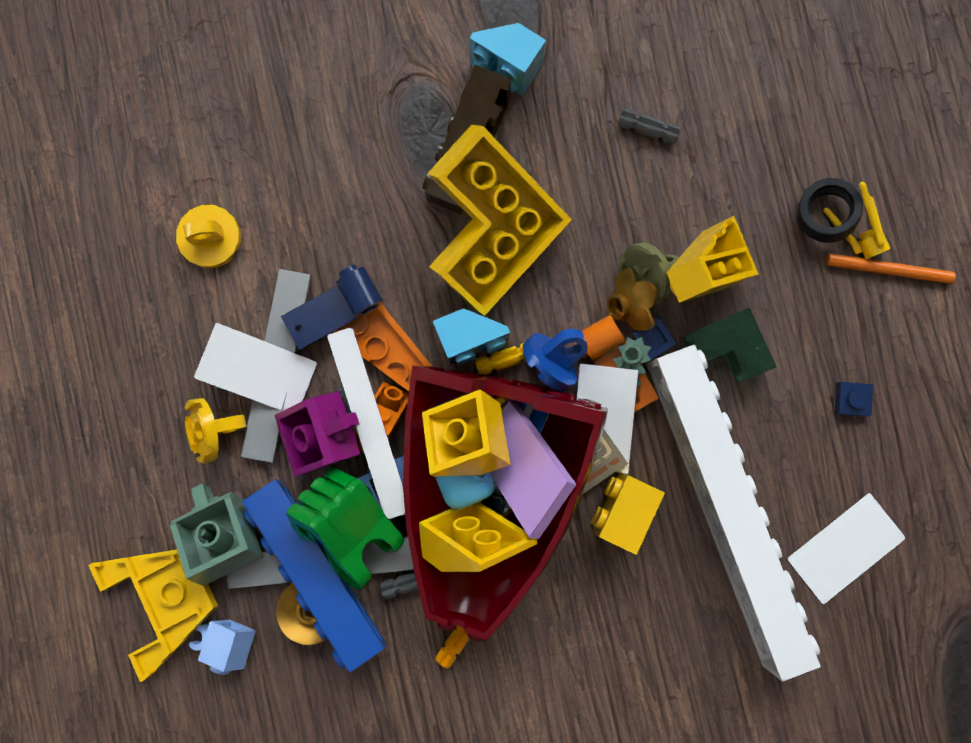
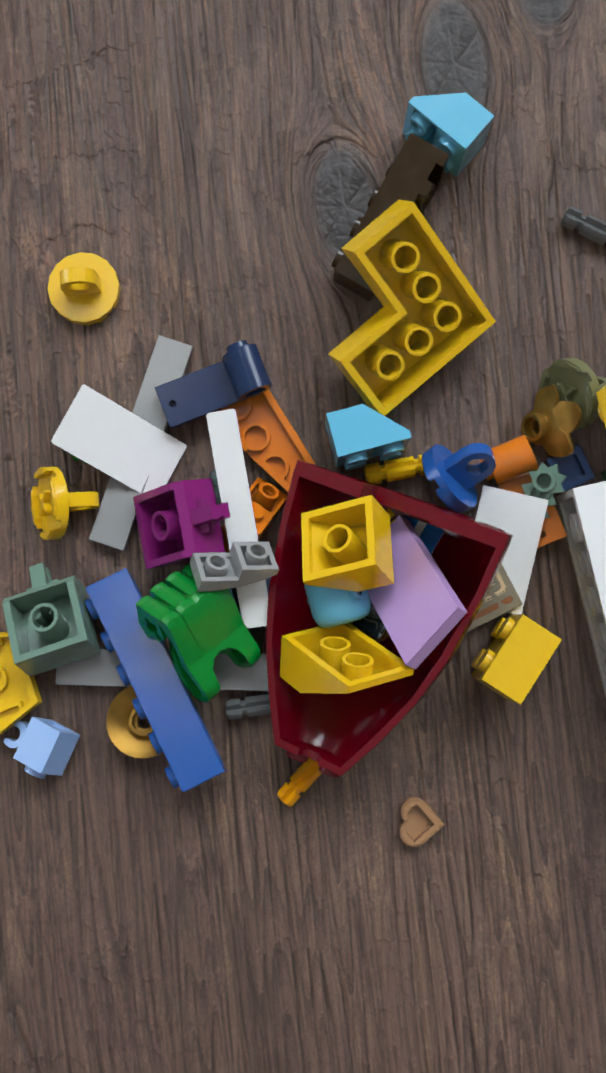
camera: 10 degrees right, 0 degrees up
none -> light grey slope [190,541,279,592]
none -> medium nougat tile [399,796,445,847]

